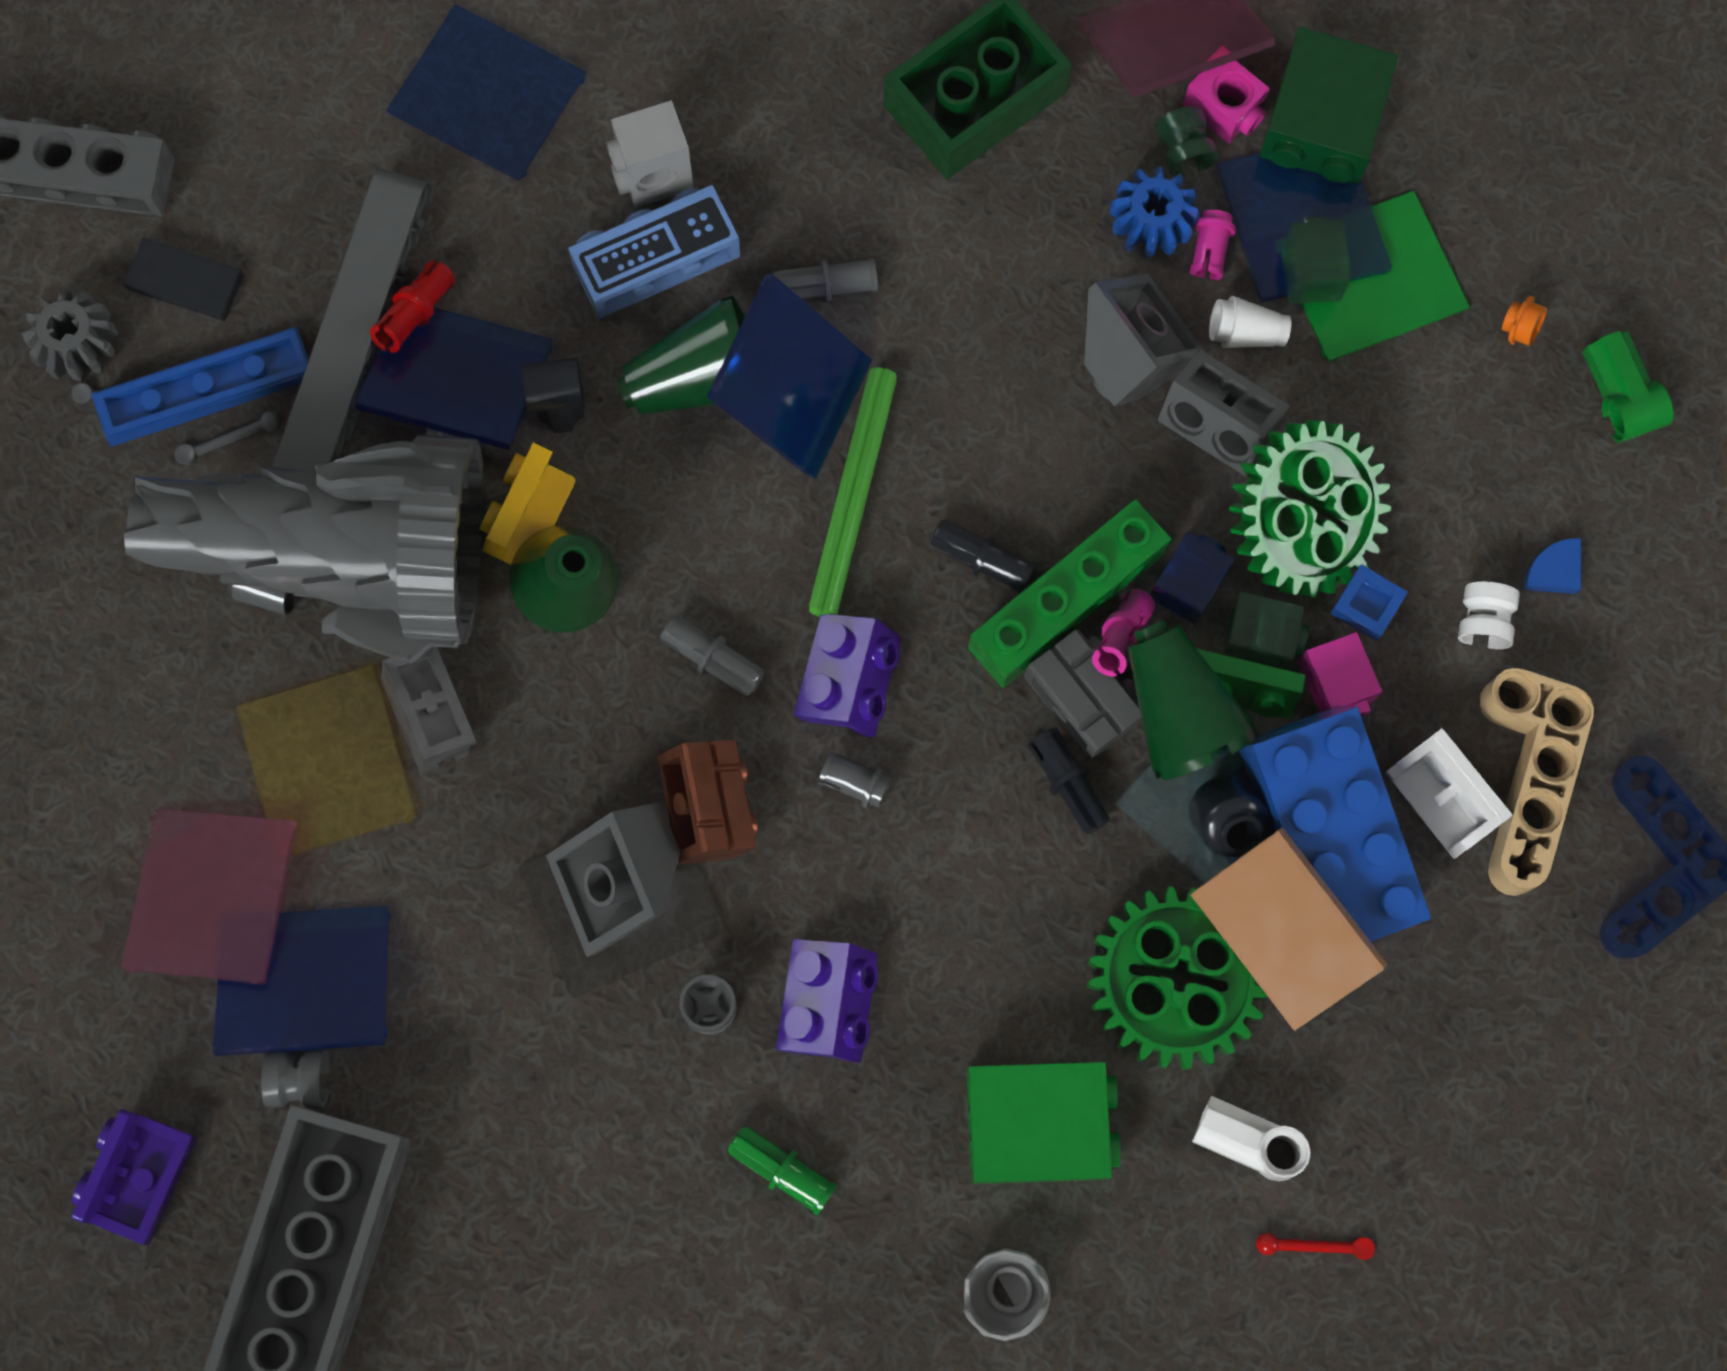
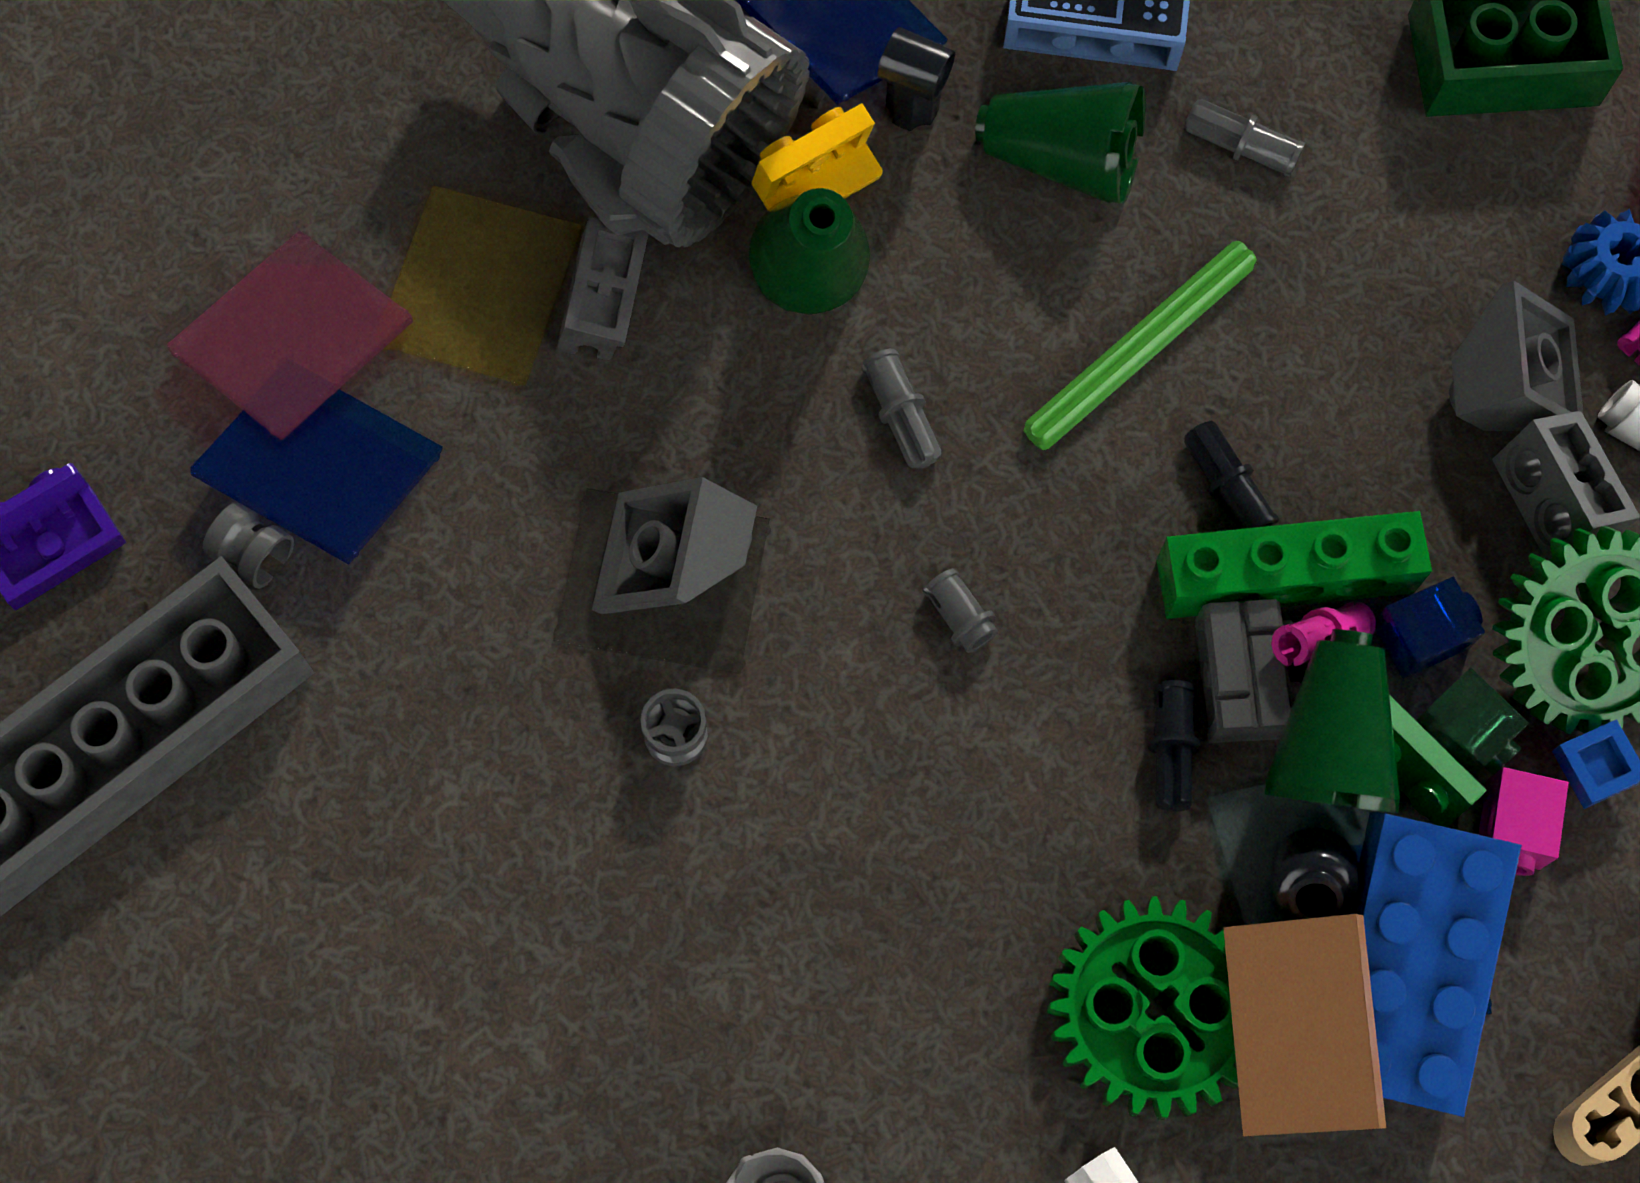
camera: 35 degrees right, 5 degrees down
copper brick [657,740,758,865] -> none
clear blue piece [706,274,872,478] -> none
green axle [728,1126,837,1216] -> none
dark purple bracket [776,939,878,1063] -> none
dark purple bracket [793,614,901,737] -> none
green brick [966,1062,1121,1184] -> none
white hinge [1385,728,1513,859] -> none

